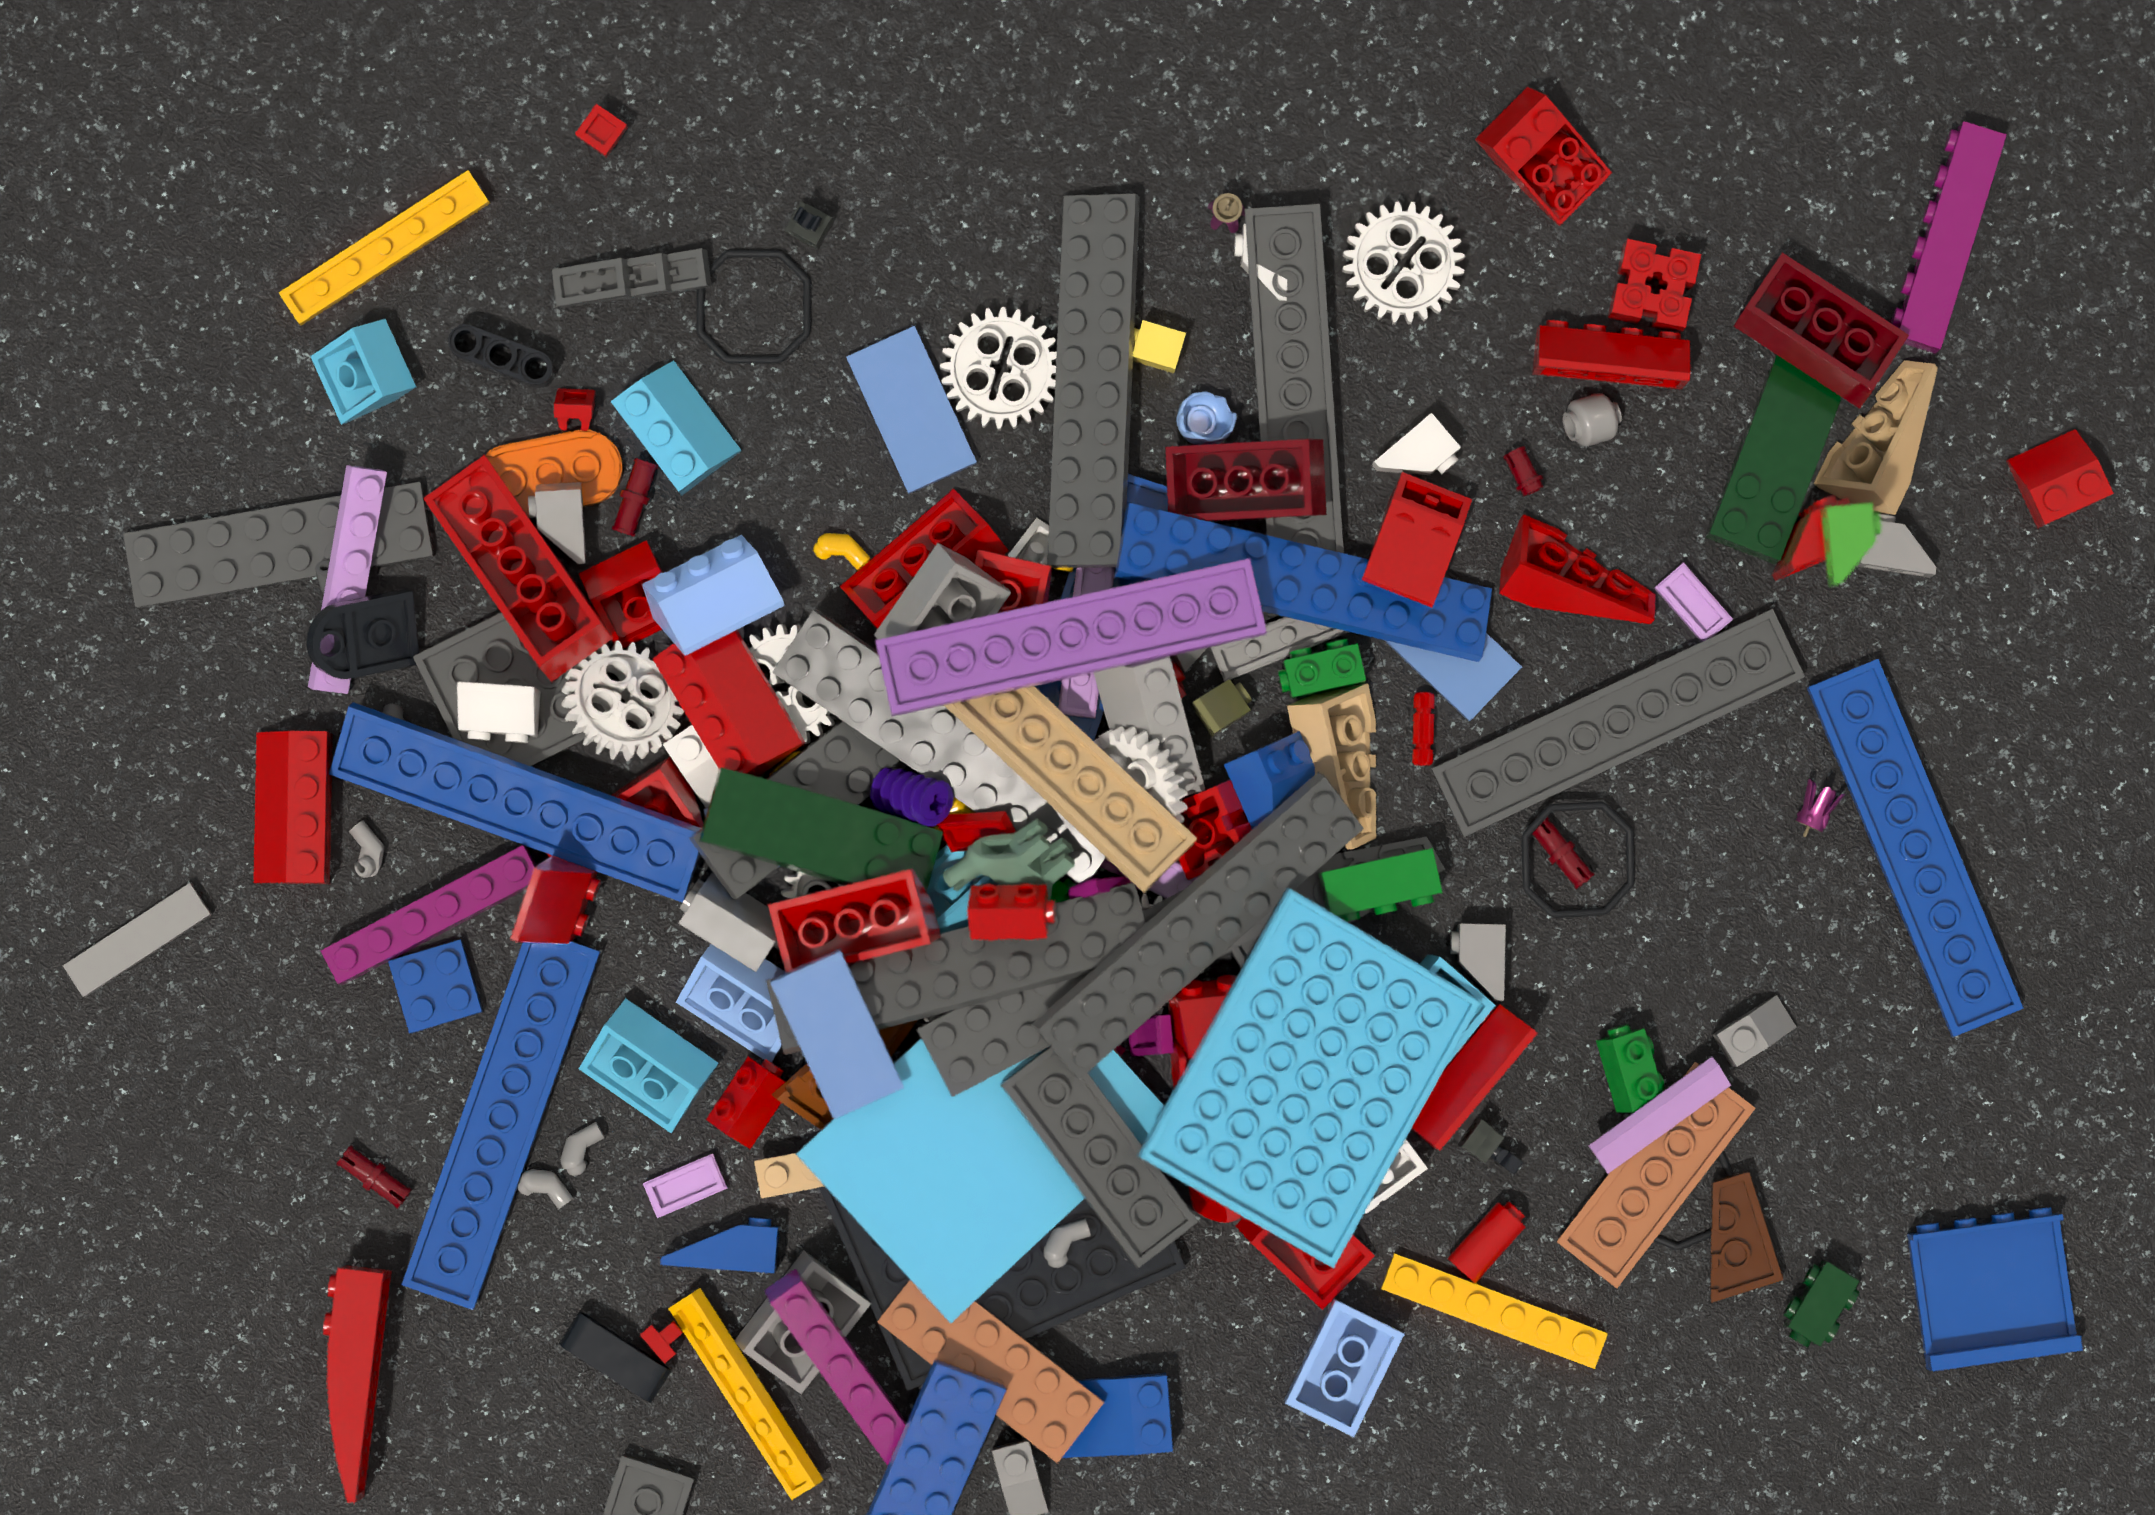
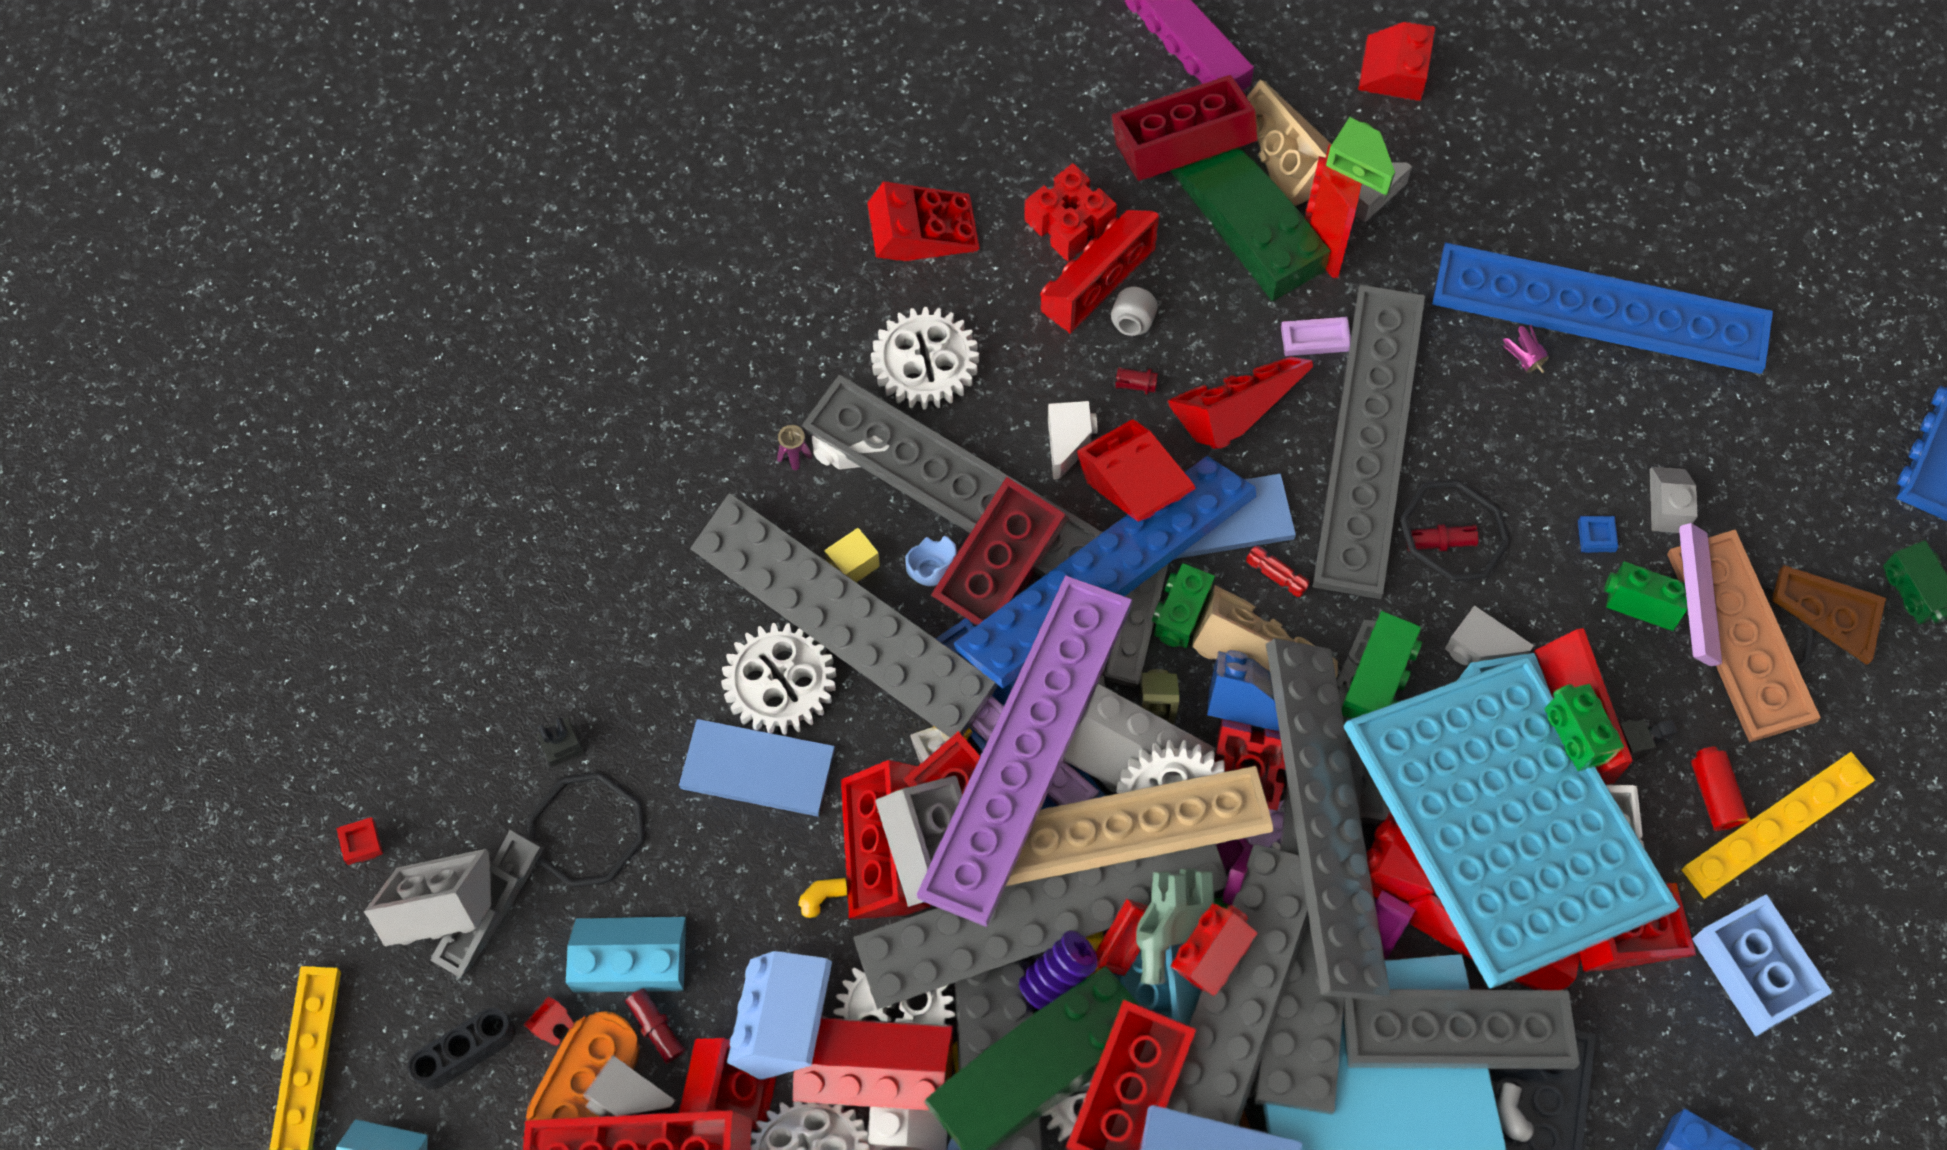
camera: 50 degrees left, 20 degrees down
none -> light grey slope [364,849,491,946]
none -> green brick [1544,684,1624,772]
none -> blue tile [1578,516,1618,552]

